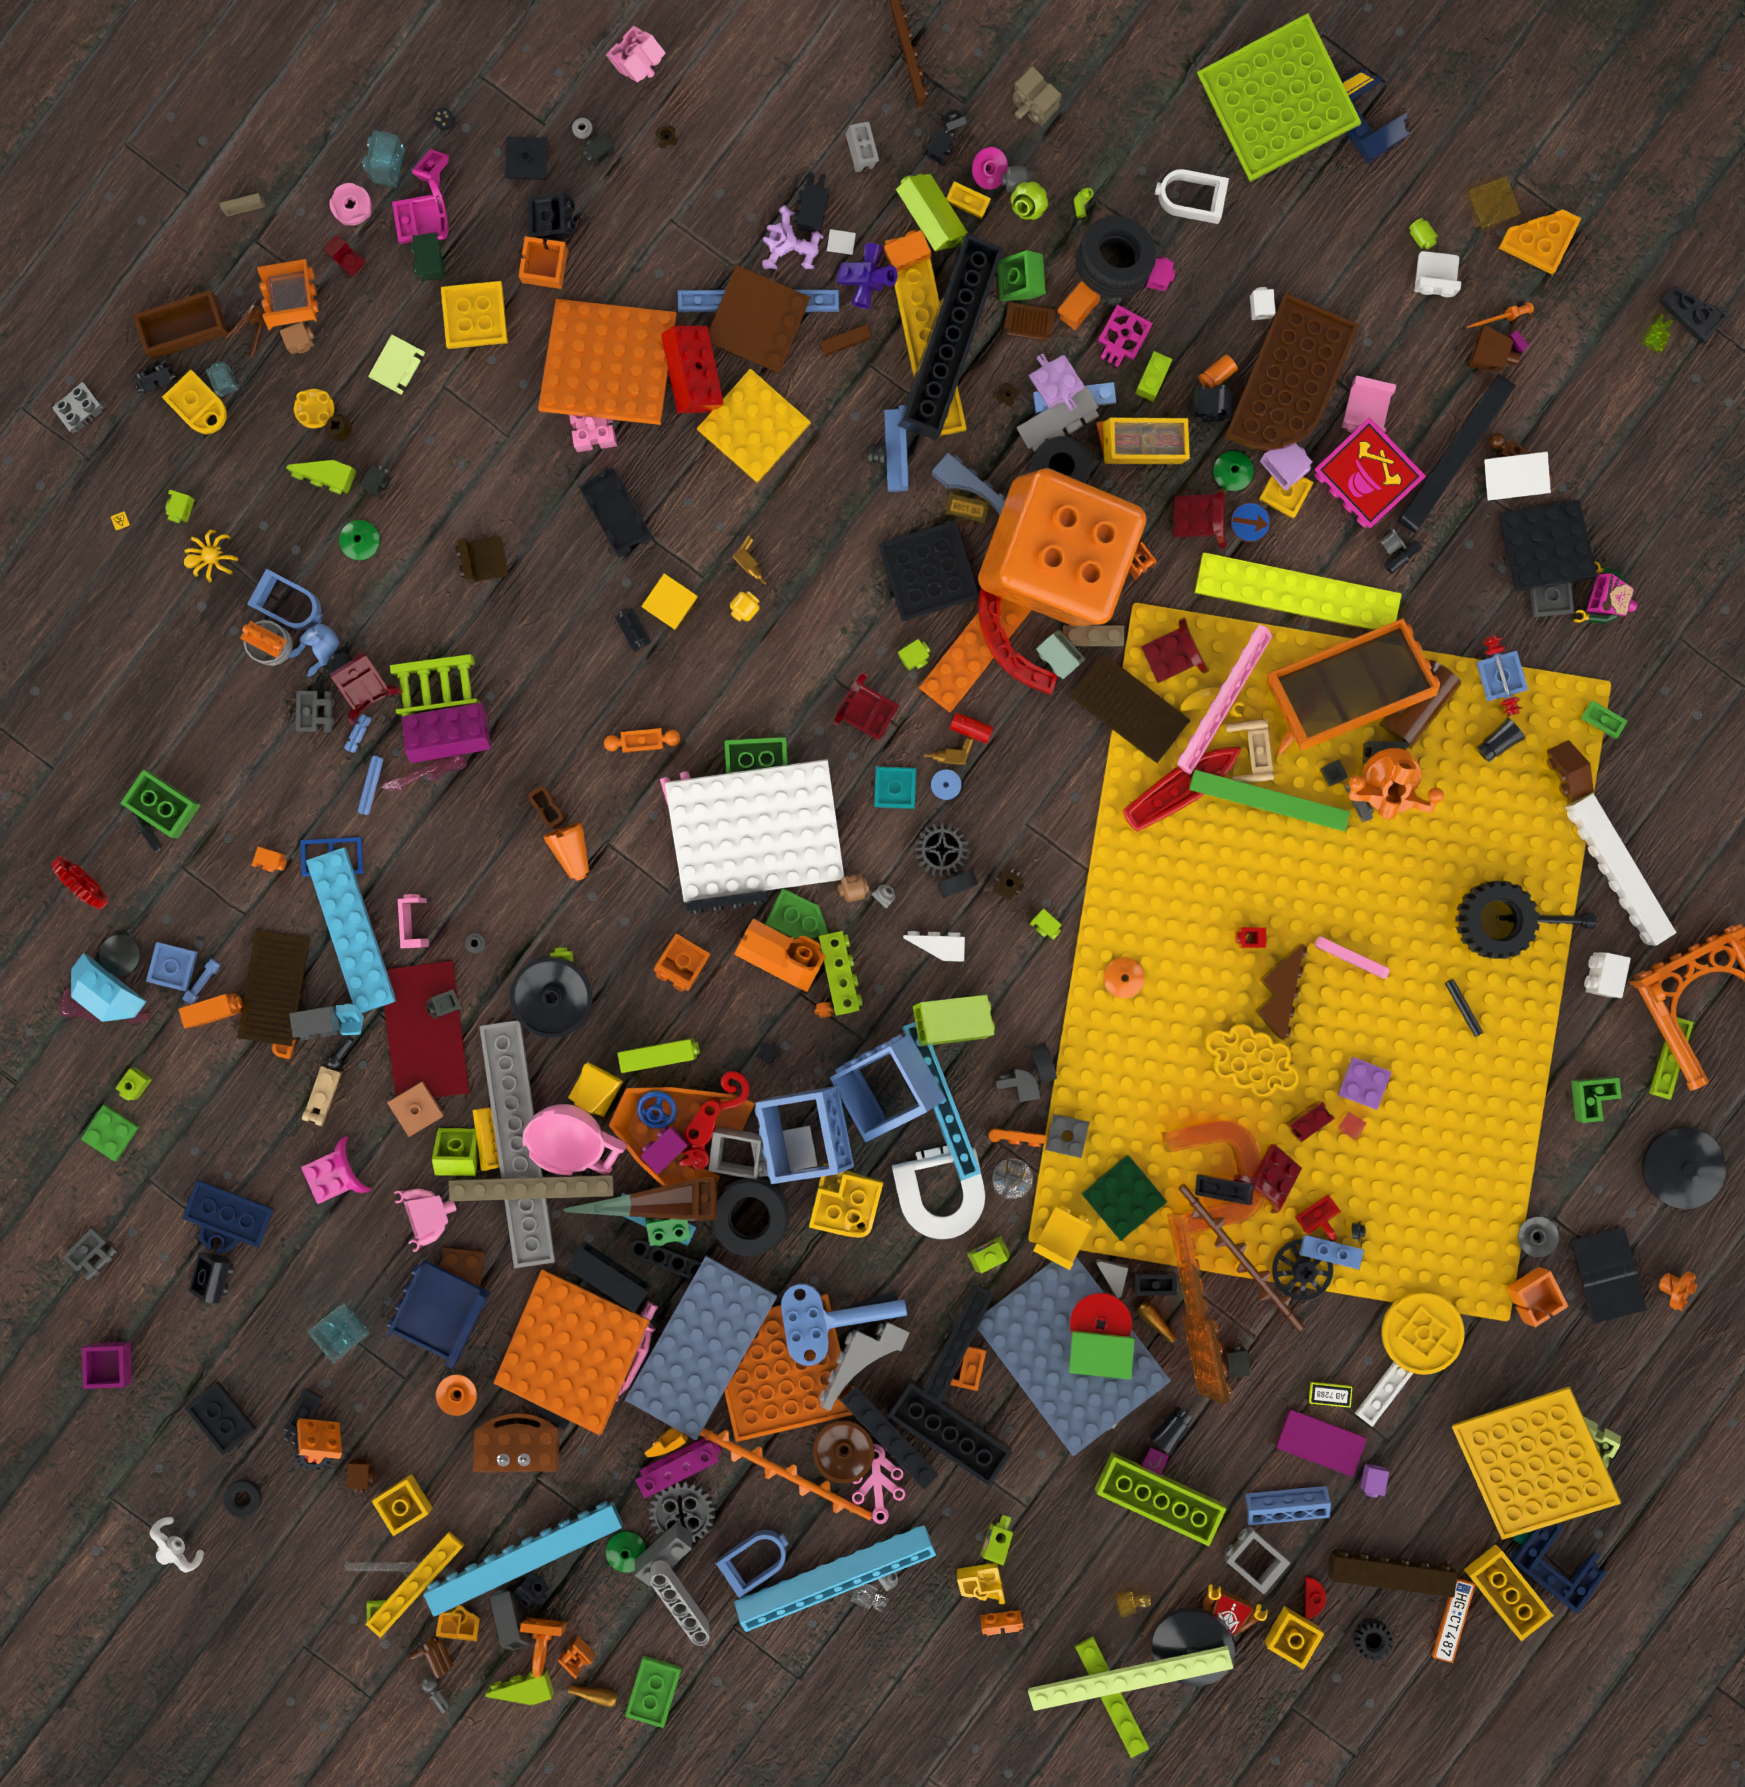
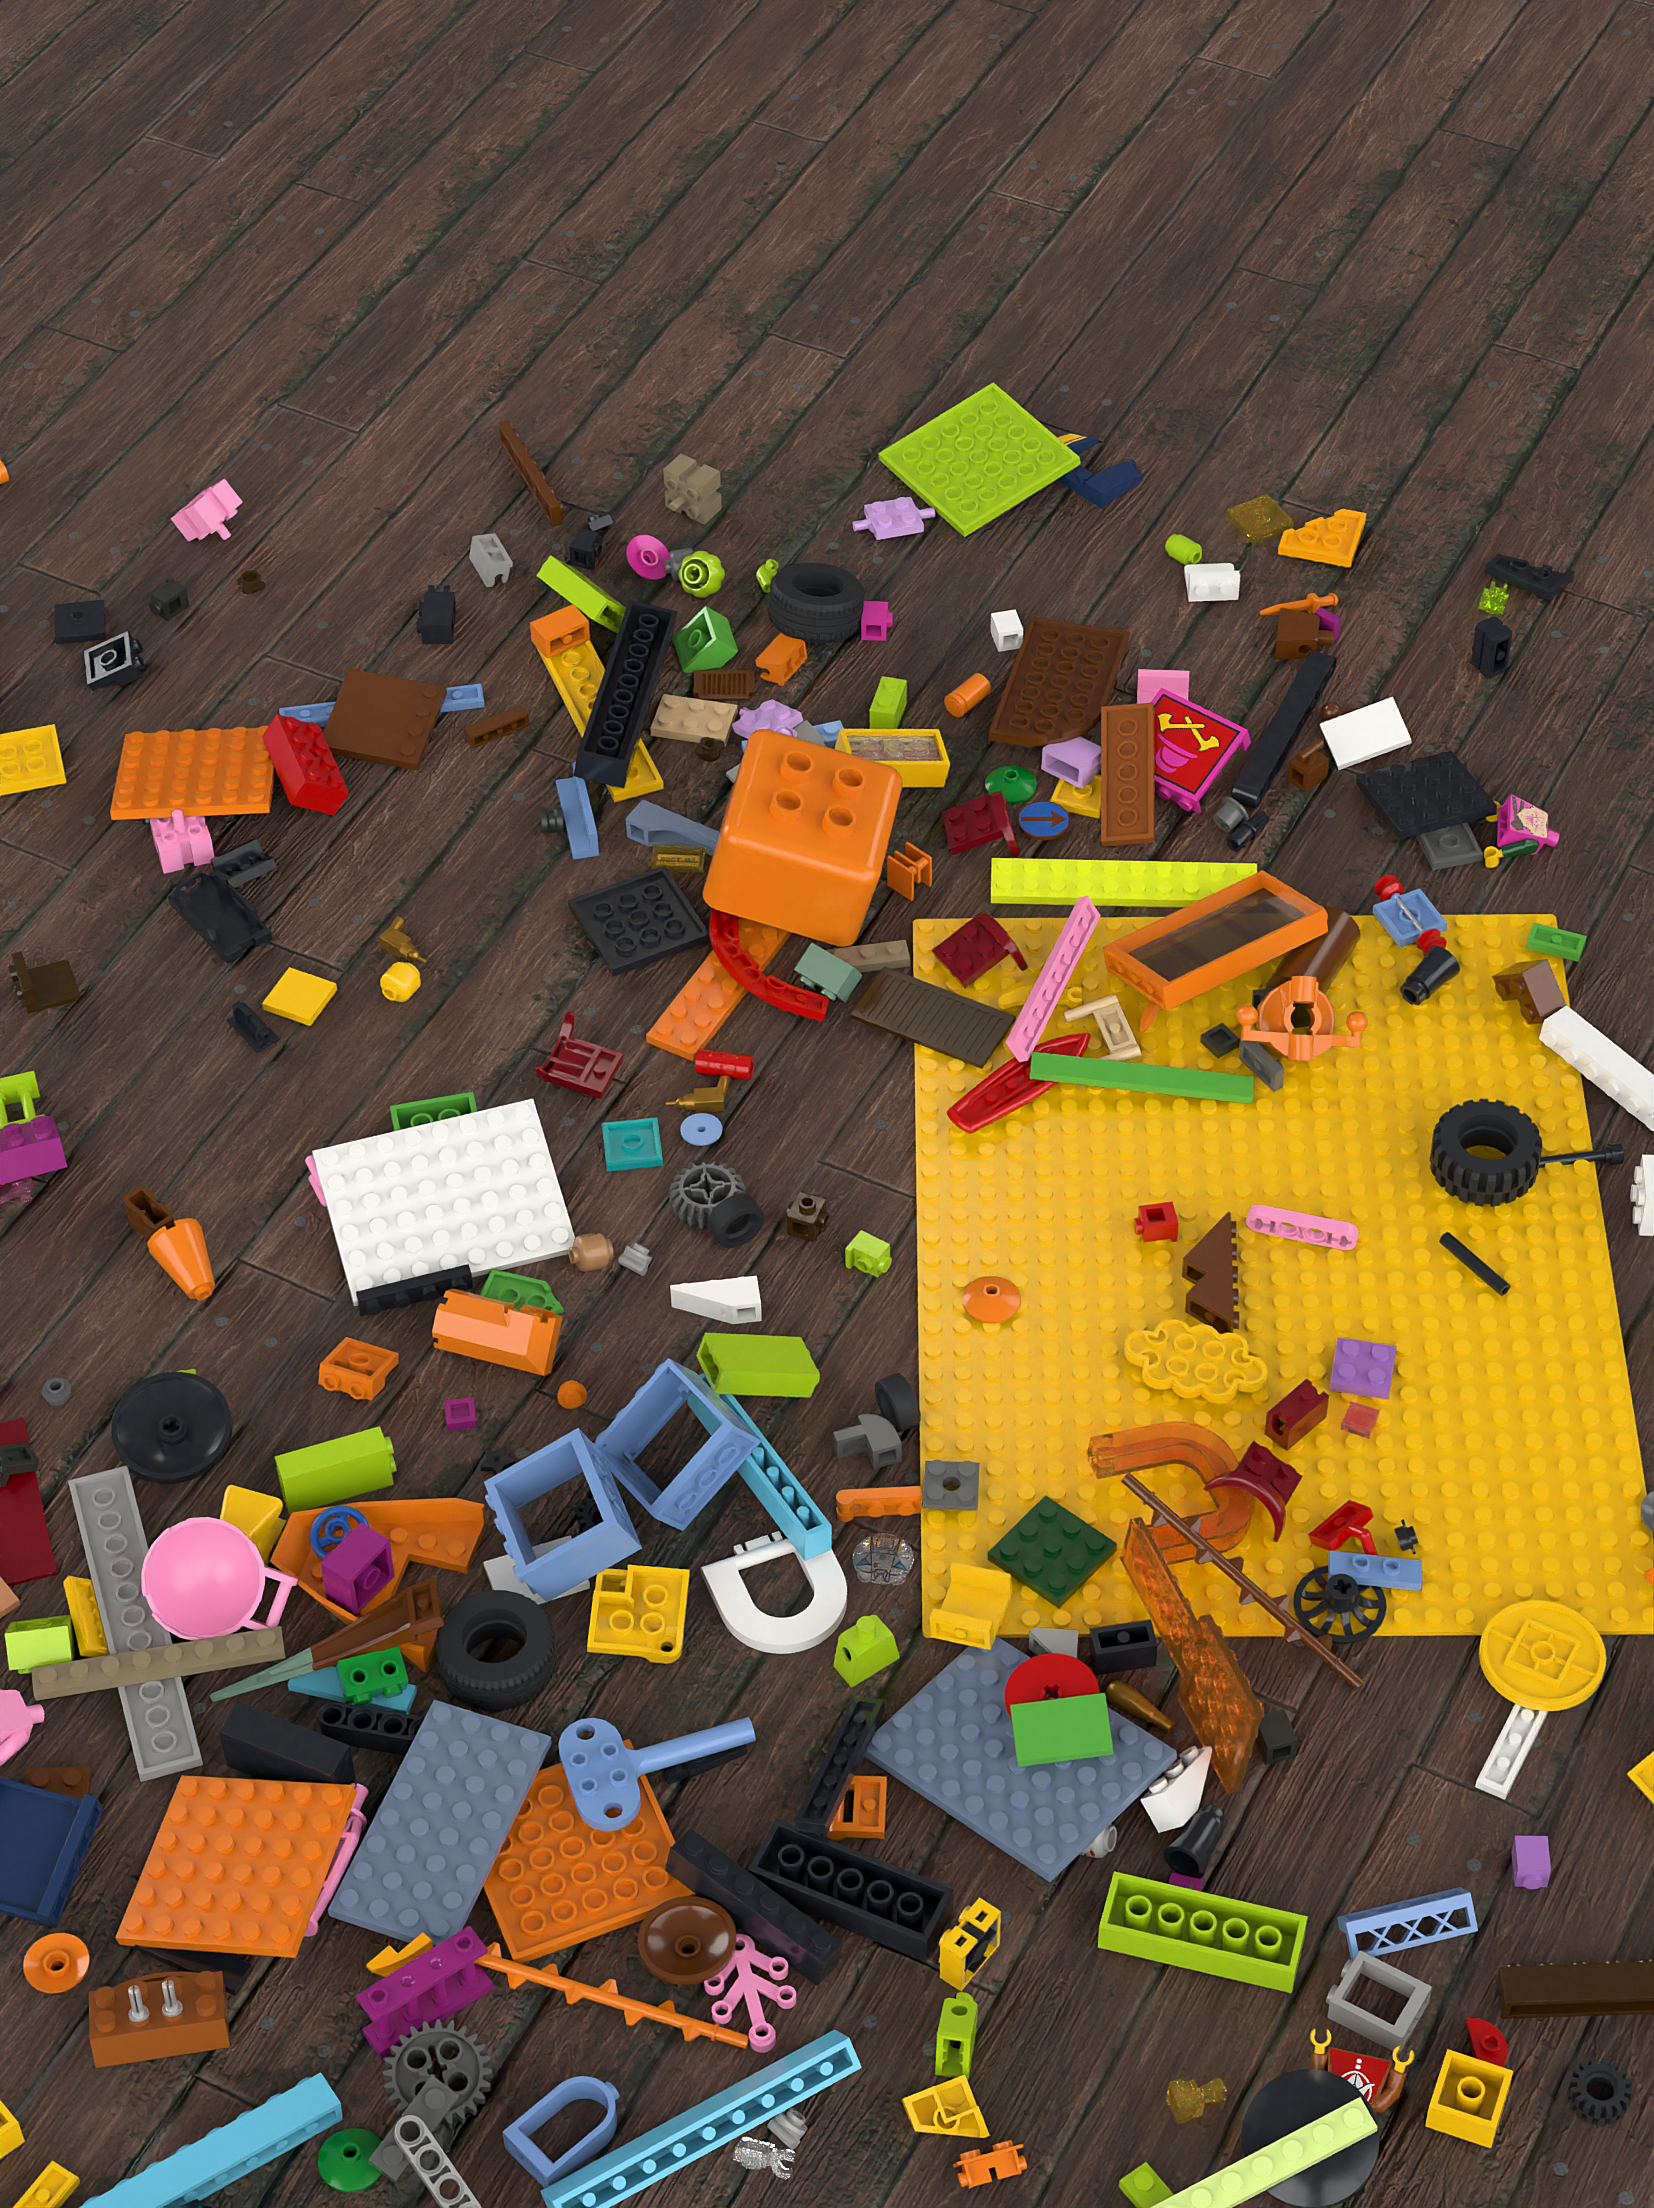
camera: 10 degrees left, 40 degrees down
orange piece [519,236,568,289] -> none
light grey plate [572,118,593,139] -> none
orange plate [604,728,680,753] -> none
red animal [679,1071,750,1170] -> none
yellow plate [697,369,811,483] -> none
light grey window [708,1126,765,1180] -> none
lavender piece [762,205,823,270] -> none
lime brick [819,931,863,1016] -> none
light grey arch [819,1320,909,1411] -> none
white sticker [827,229,856,255] -> none
dark purple brick [837,243,898,309] -> none
lime brick [898,639,930,671] -> none
yellow plate [946,181,991,219] -> none
dark pink piece [1098,305,1153,367] -> none
white window [1155,169,1229,224] -> none
black brick [1191,385,1232,423] -> none
black plate [1195,1174,1254,1205] -> none
magenta tile [1275,1408,1367,1477] -> none
tile [1309,1382,1352,1407] -> none
none -> black bracket [210,838,277,889]
none -> magenta tile [444,1397,477,1431]
none -> tan plate [651,694,738,747]
none -> lavender plate [852,497,935,540]
none -> yellow piece [939,1897,1001,1991]
none -> dark orange plate [1101,702,1155,847]
none -> white slope [1140,1746,1212,1833]
none -> reddish brown brick [1287,738,1329,793]
none -> black brick [1471,616,1513,679]

